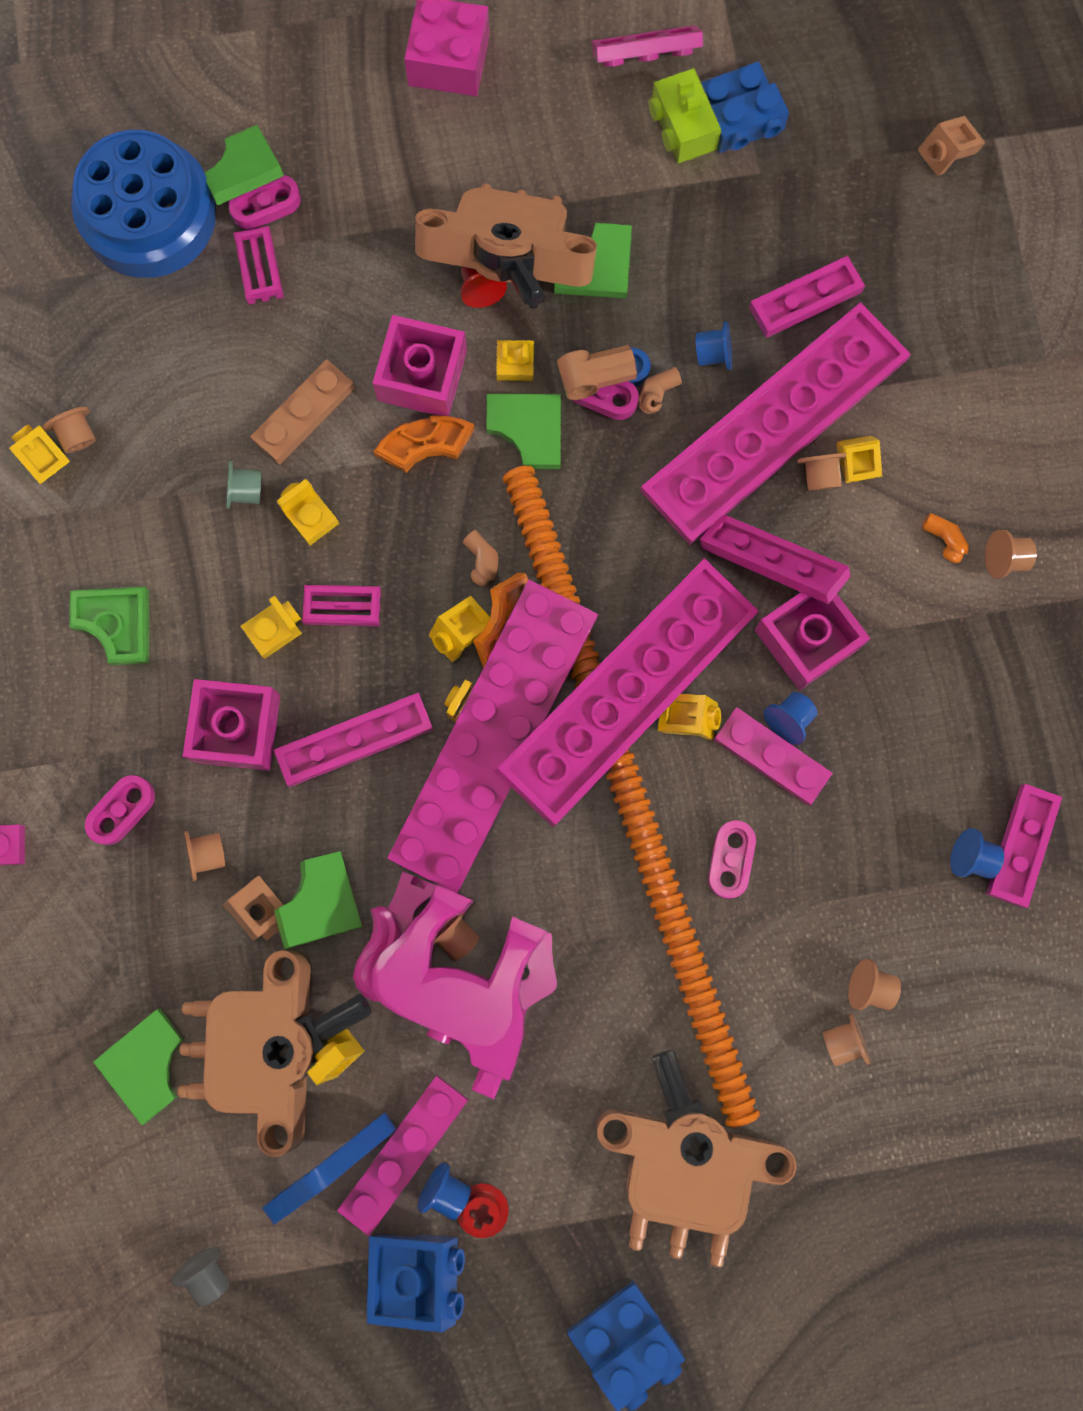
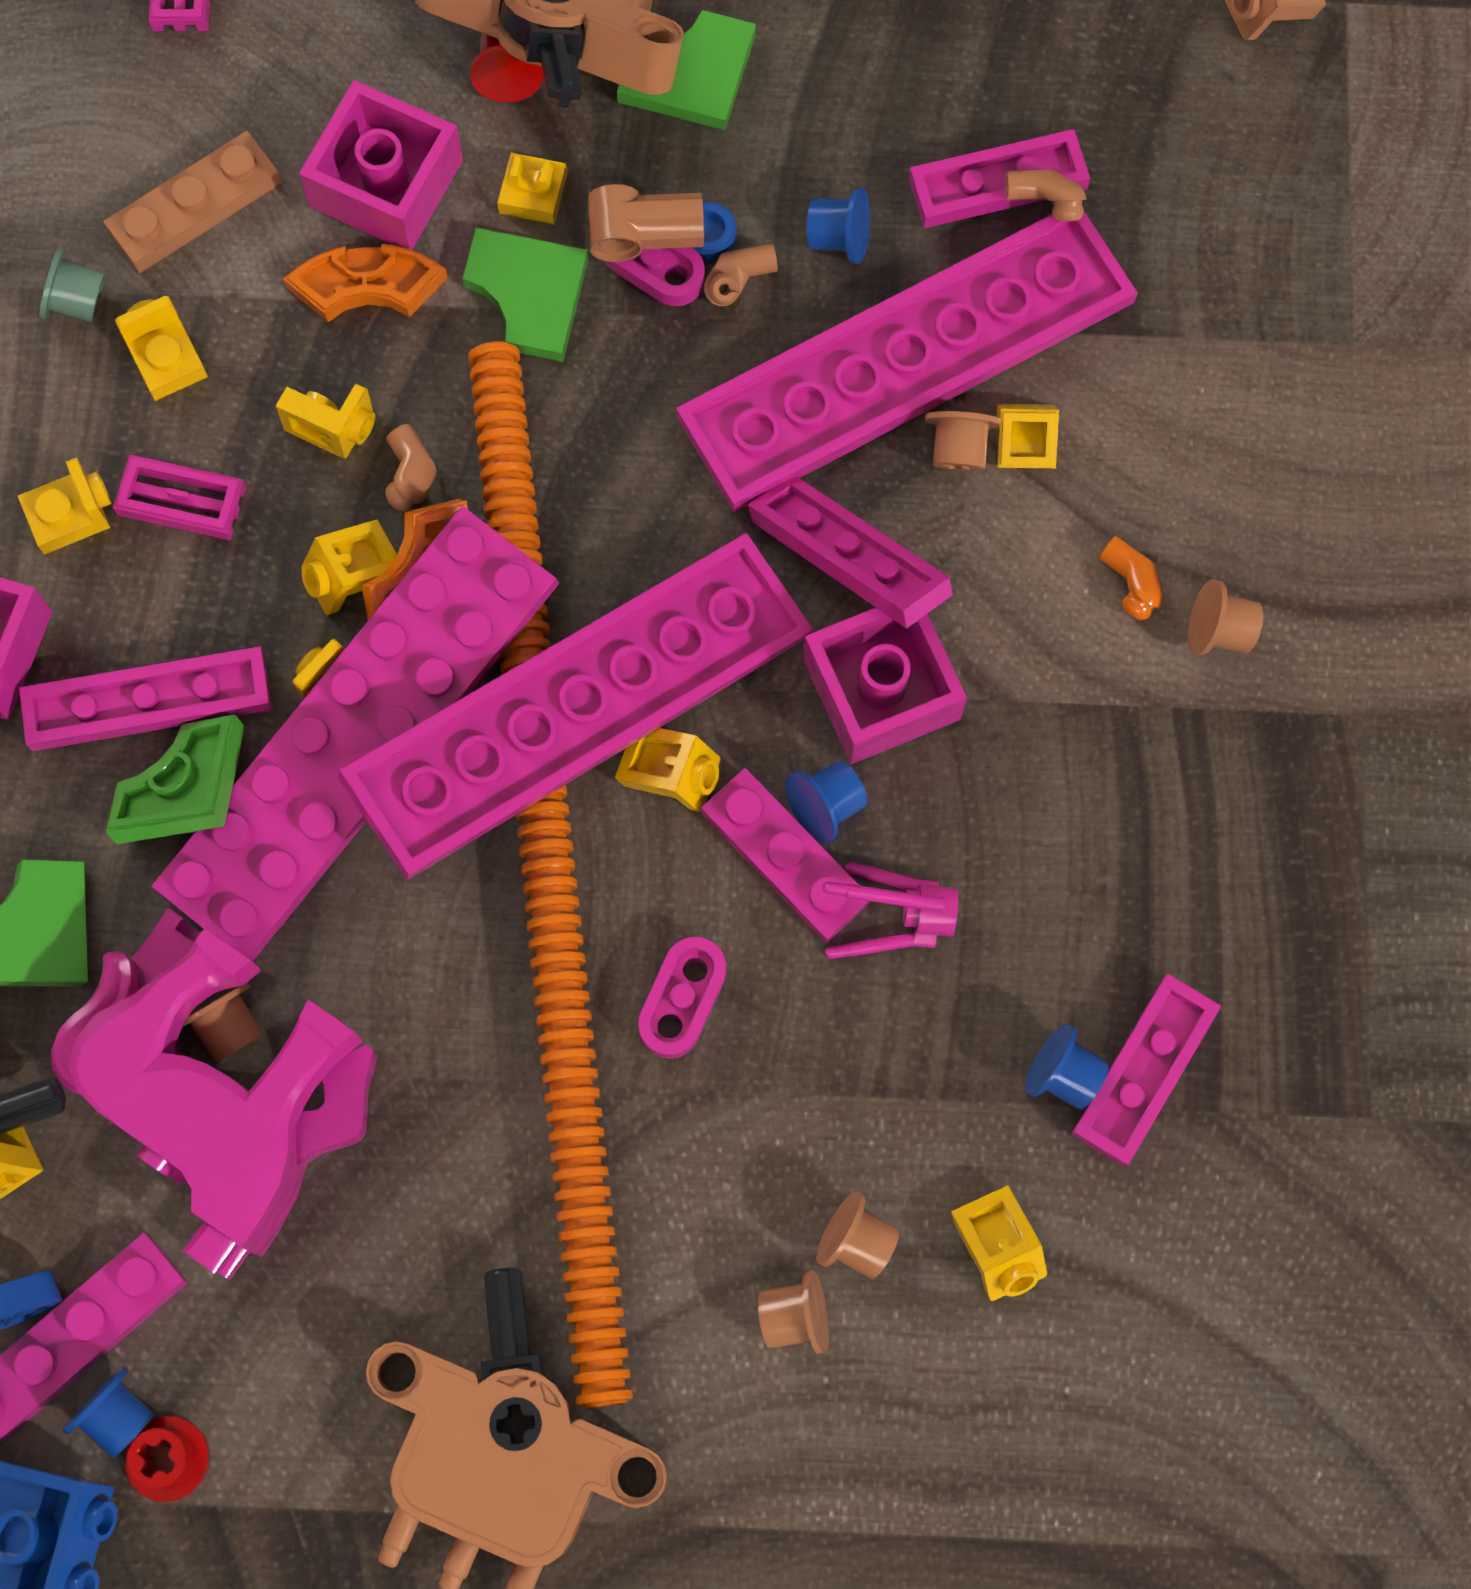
camera: 10 degrees right, 5 degrees down
none -> bright green tile [105,714,245,844]
none -> yellow bracket [276,384,375,460]
none -> dark pink plant [822,862,958,959]
none -> yellow bracket [951,1185,1047,1301]
none -> nougat arm [1005,169,1087,221]

